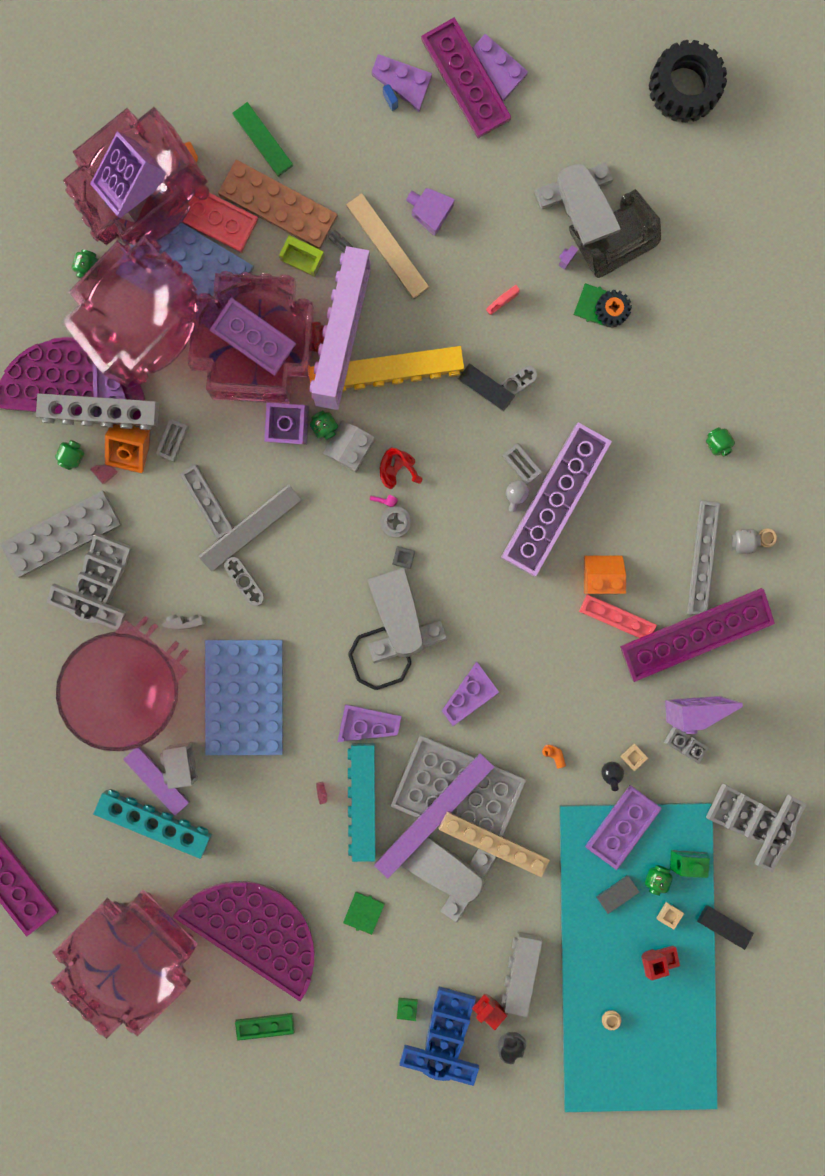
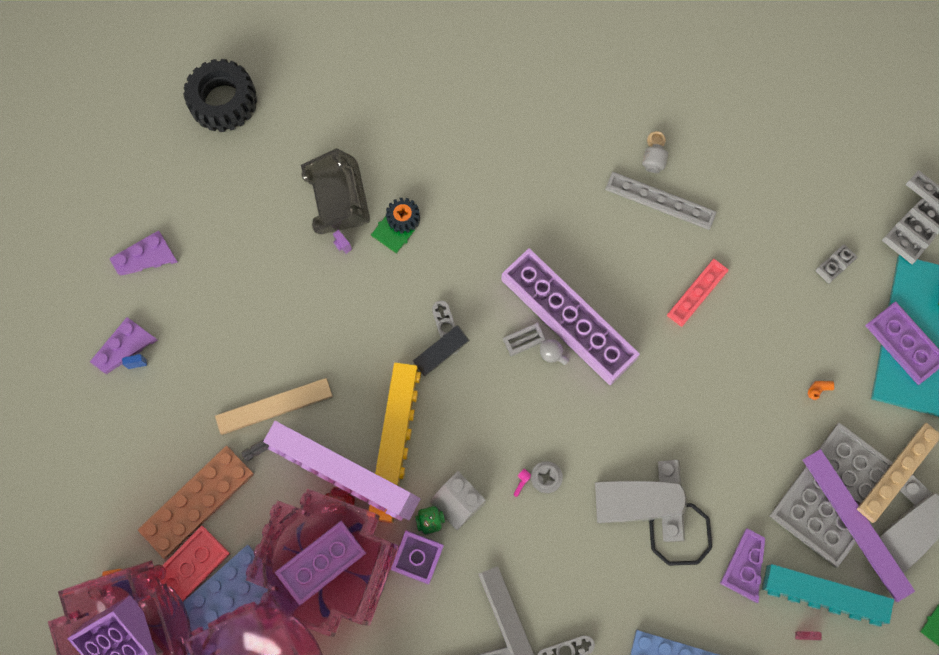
camera: 70 degrees left, 15 degrees down
green tile [232,102,293,177] -> none
lime panel [279,235,325,277] -> none
red helmet [380,447,423,489] -> none
dark grey tile [392,546,415,569] -> none
medium lavender torso [406,188,455,236] -> none
magenta plate [421,17,511,138] -> none
medium lavender wing [442,661,499,726] -> none
coral tile [486,285,520,315] -> none
light grey slope [534,162,621,246] -> none
orange slope [584,556,626,594] -> none
black piece [601,761,624,791] -> none
magenta plate [620,588,775,682] -> none
tan plate [620,744,648,771] -> none
medium lavender slope [665,696,743,734] -> none
green head [706,427,735,457] -> none

